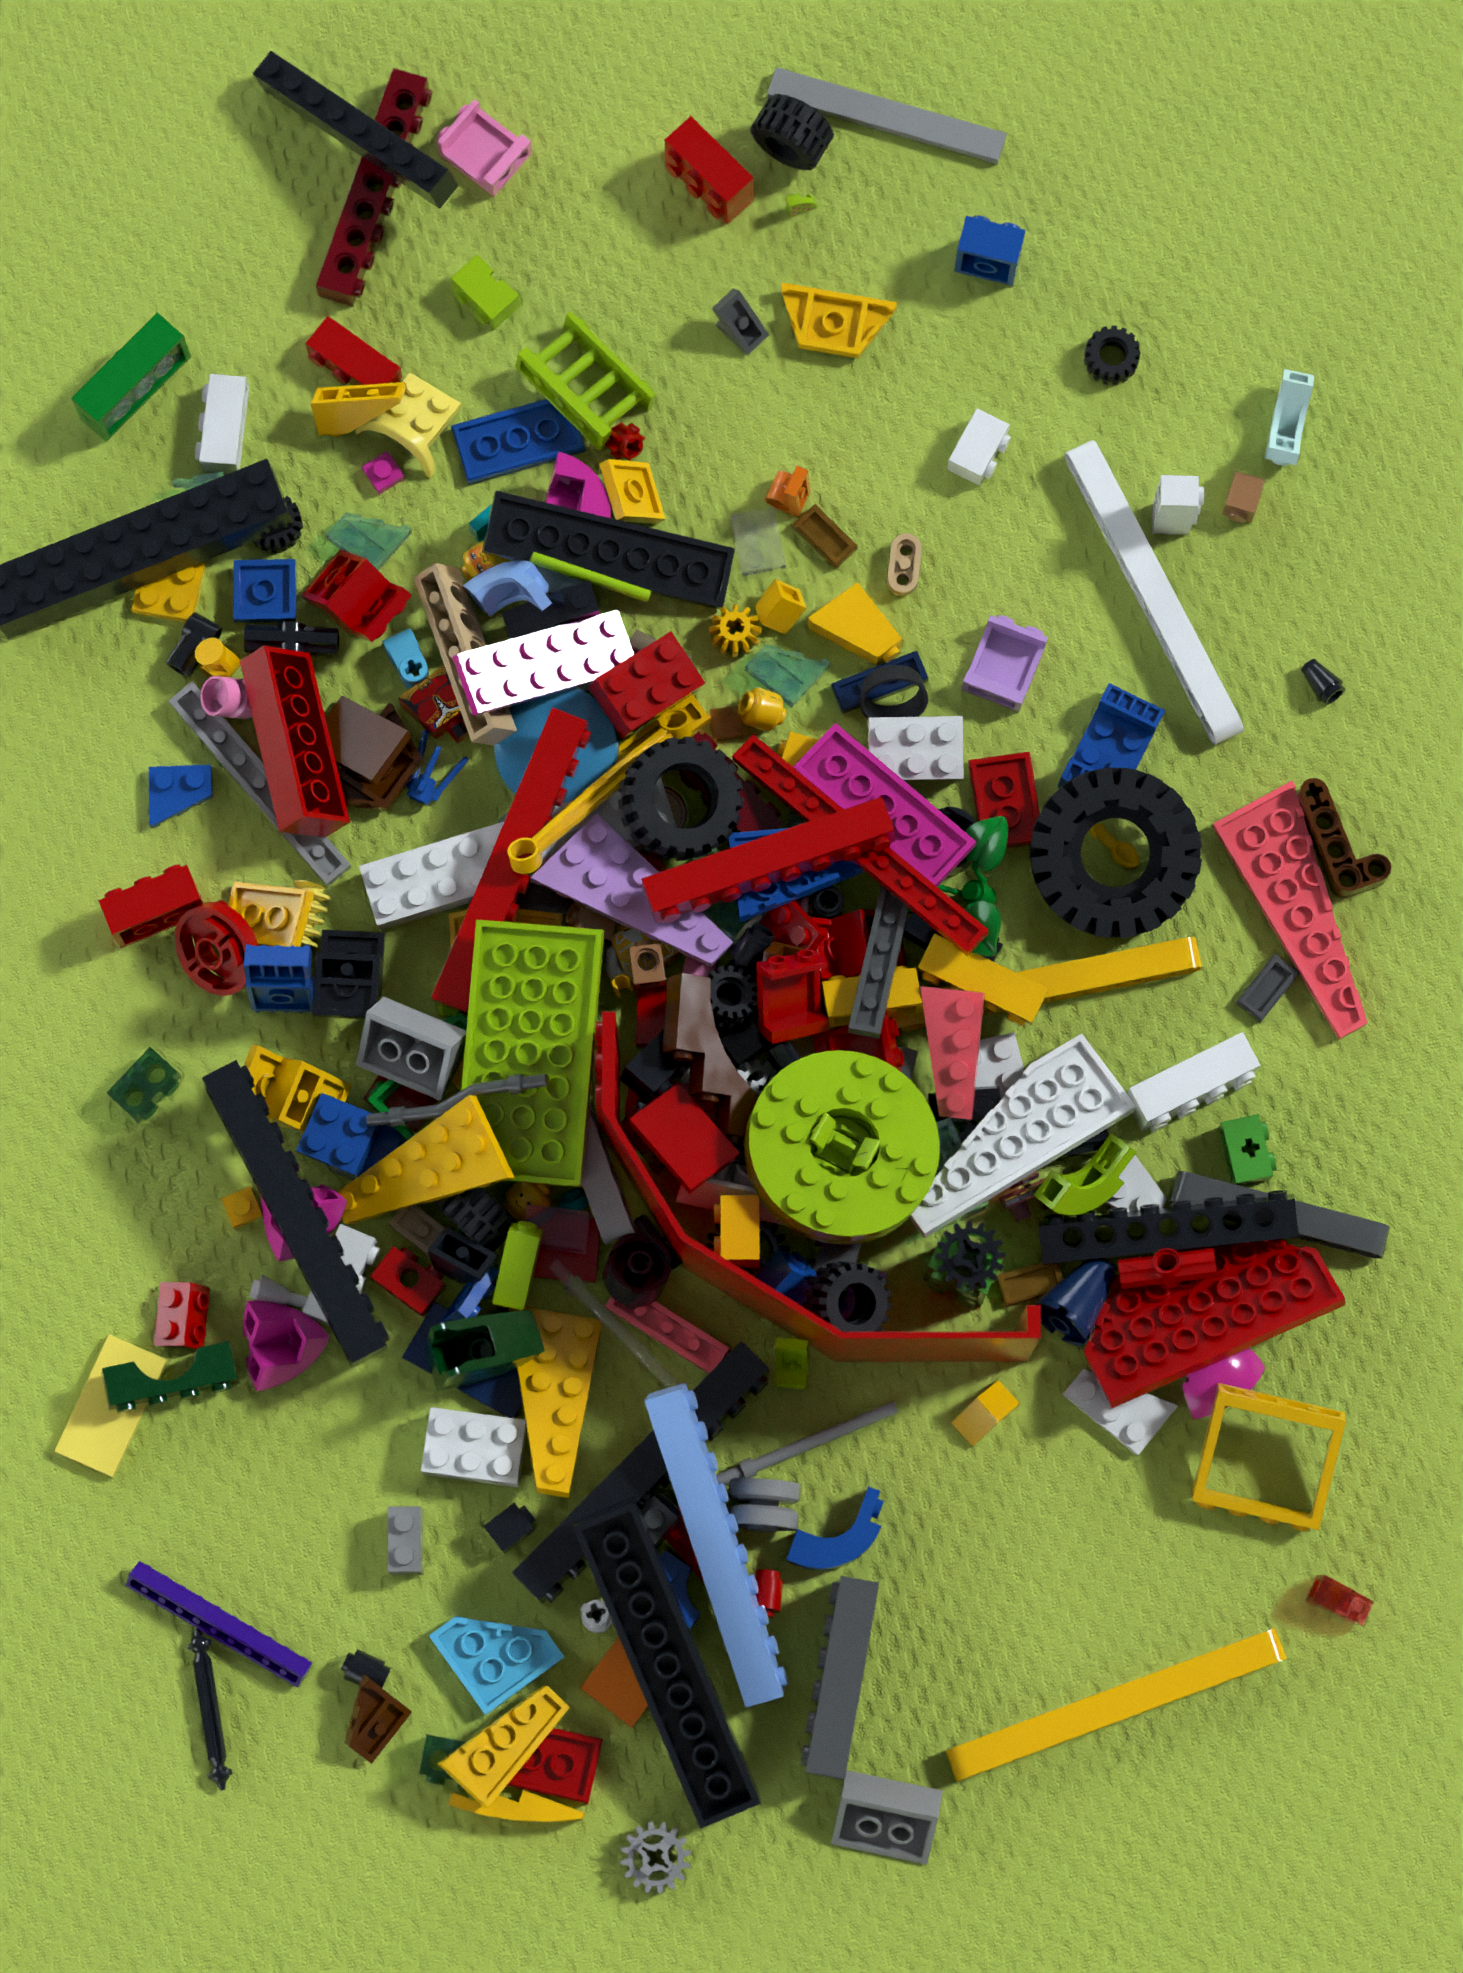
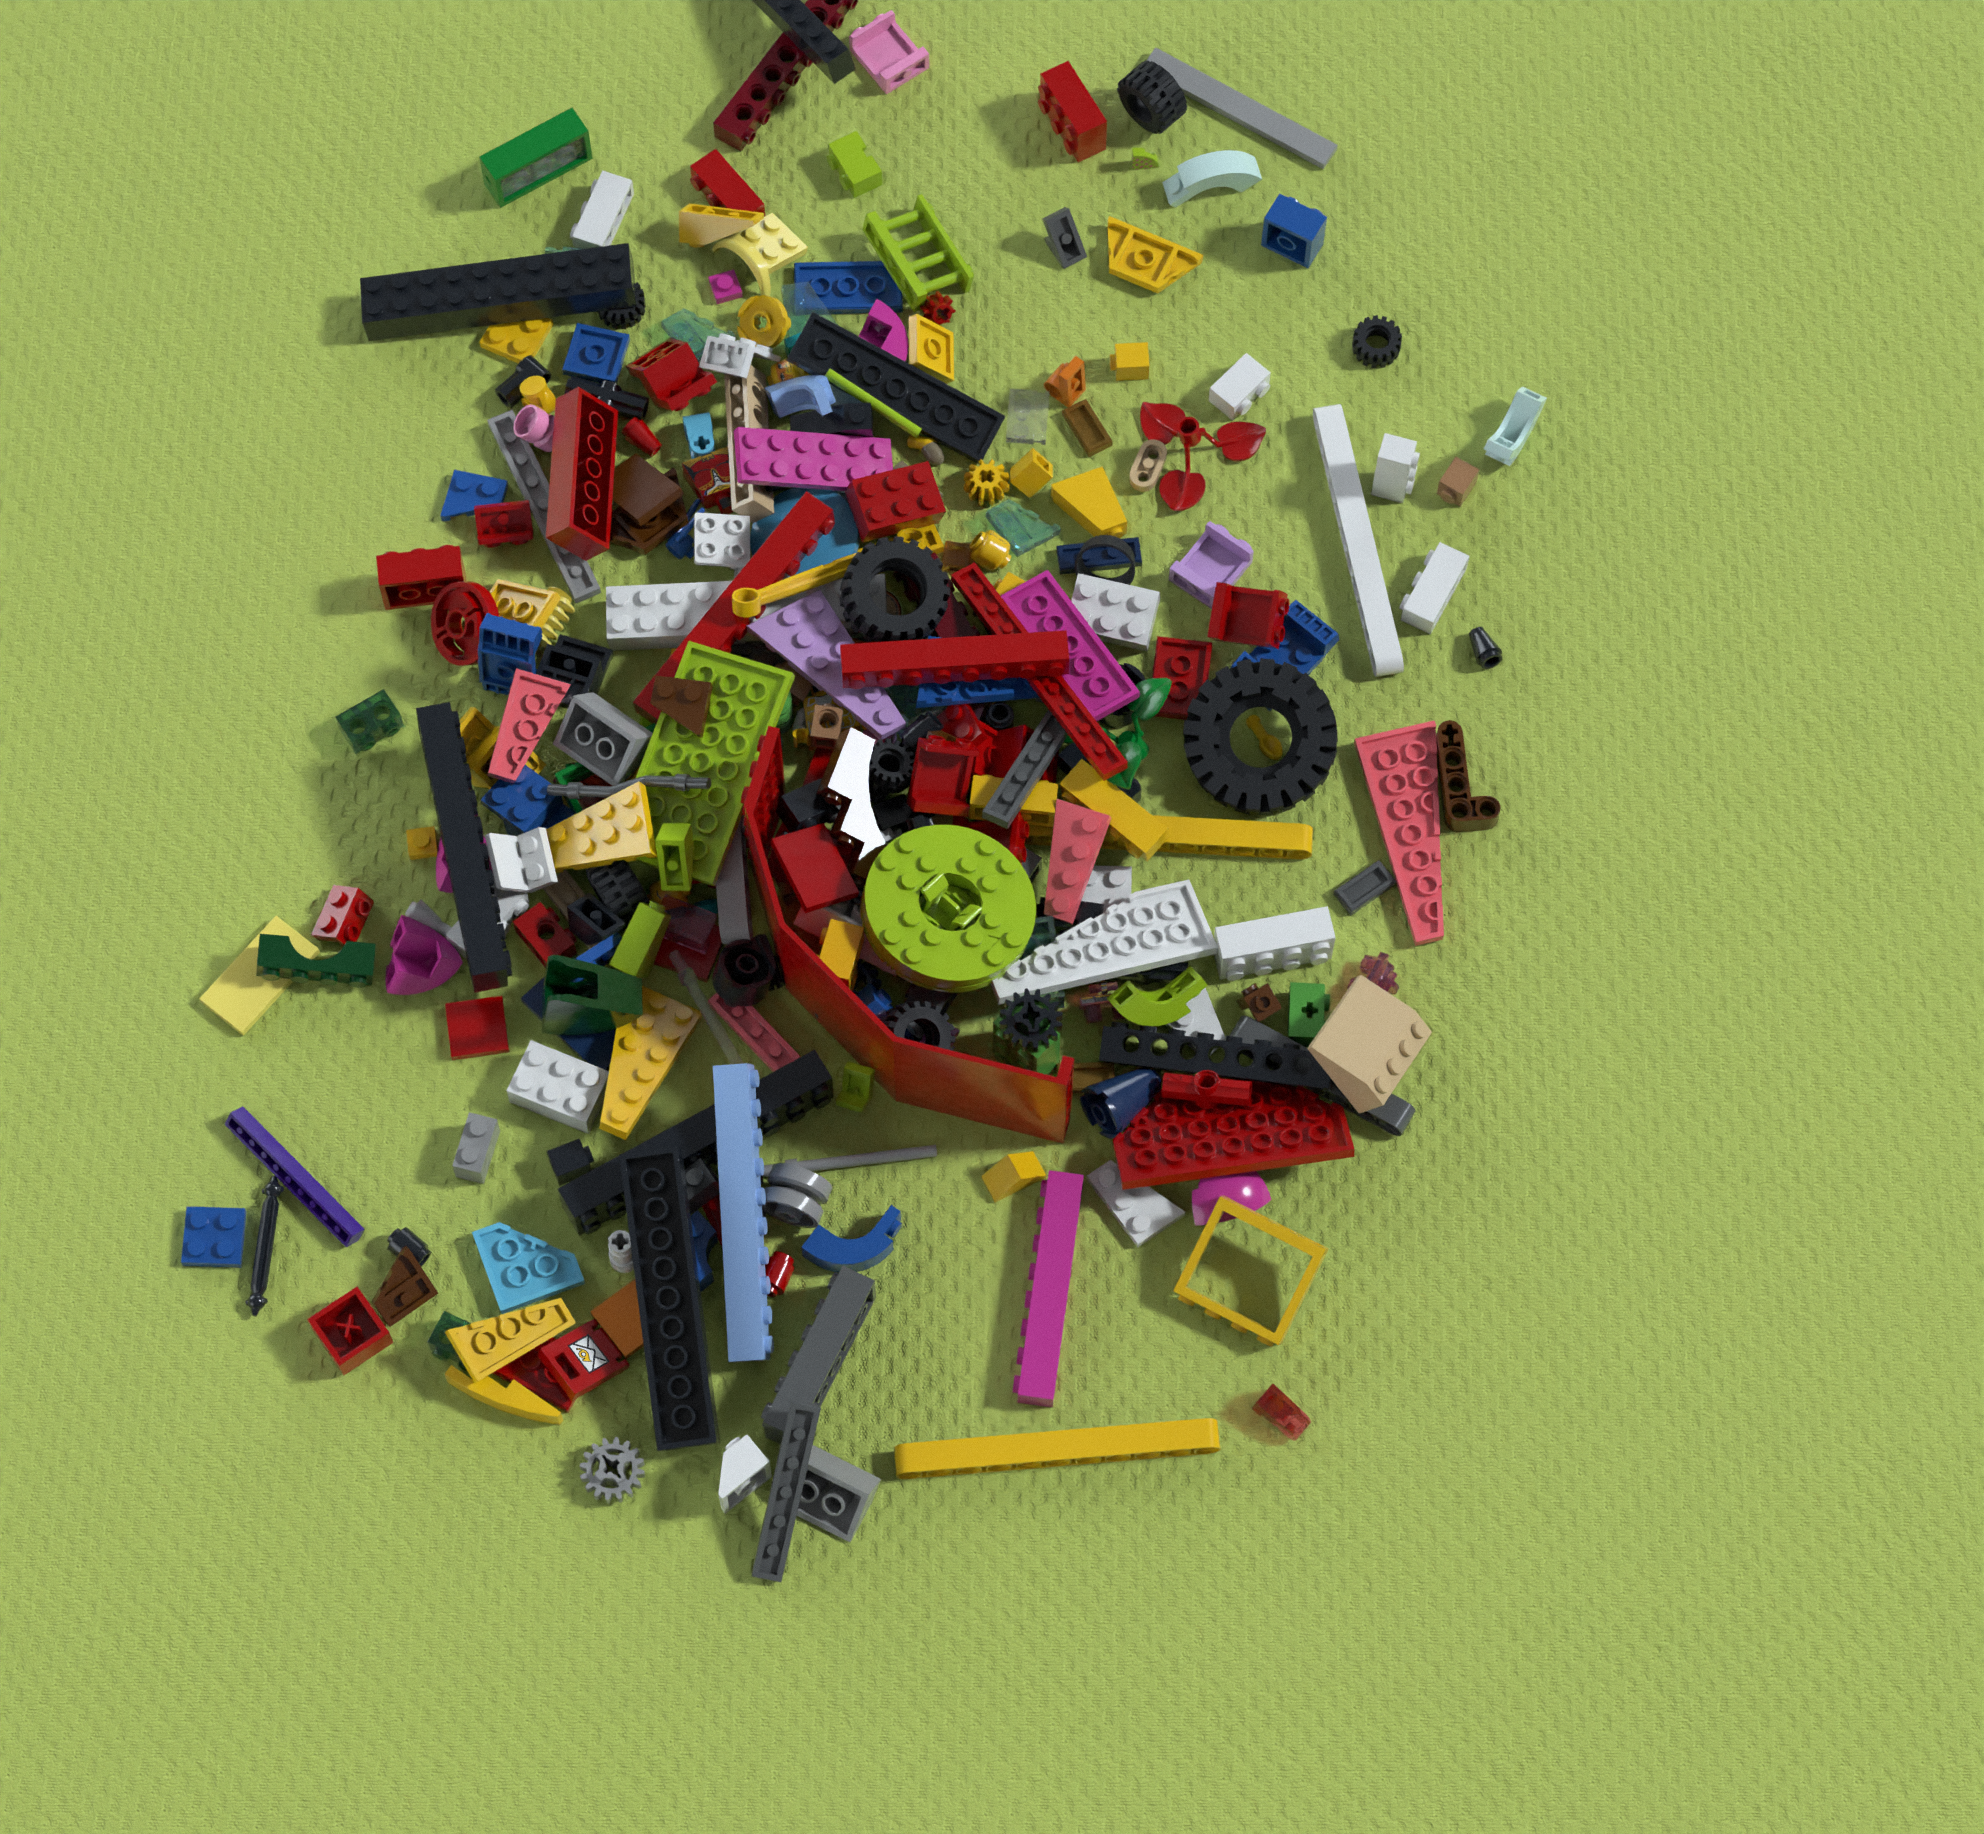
camera: 15 degrees right, 10 degrees down
none -> blue plate [181,1206,247,1268]
none -> red brick [307,1286,394,1375]
none -> red tile [445,996,509,1060]
none -> red bracket [474,500,533,548]
none -> white bracket [485,827,558,893]
none -> coral wing [487,668,571,784]
none -> red container [537,1319,630,1401]
none -> red cone [621,417,662,457]
none -> reddish brown wing [650,676,713,738]
none -> lime slope [655,823,694,891]
none -> white bracket [694,512,750,578]
none -> white bracket [699,333,781,379]
none -> white slope [718,1435,772,1514]
none -> yellow plate [737,295,791,348]
none -> dark grey plate [751,1400,821,1582]
none -> clear light blue wing [781,282,839,338]
none -> arm [907,435,944,465]
none -> dark pink brick [1012,1170,1084,1408]
none -> yellow brick [1110,342,1149,381]
none -> red plant [1140,402,1266,511]
none -> light aqua arch [1162,150,1262,208]
none -> red panel [1207,582,1290,649]
none -> reddish brown bracket [1236,983,1281,1022]
none -> tan slope [1307,975,1432,1113]
none -> clear pink hips [1347,952,1399,994]
none -> white brick [1399,542,1470,634]

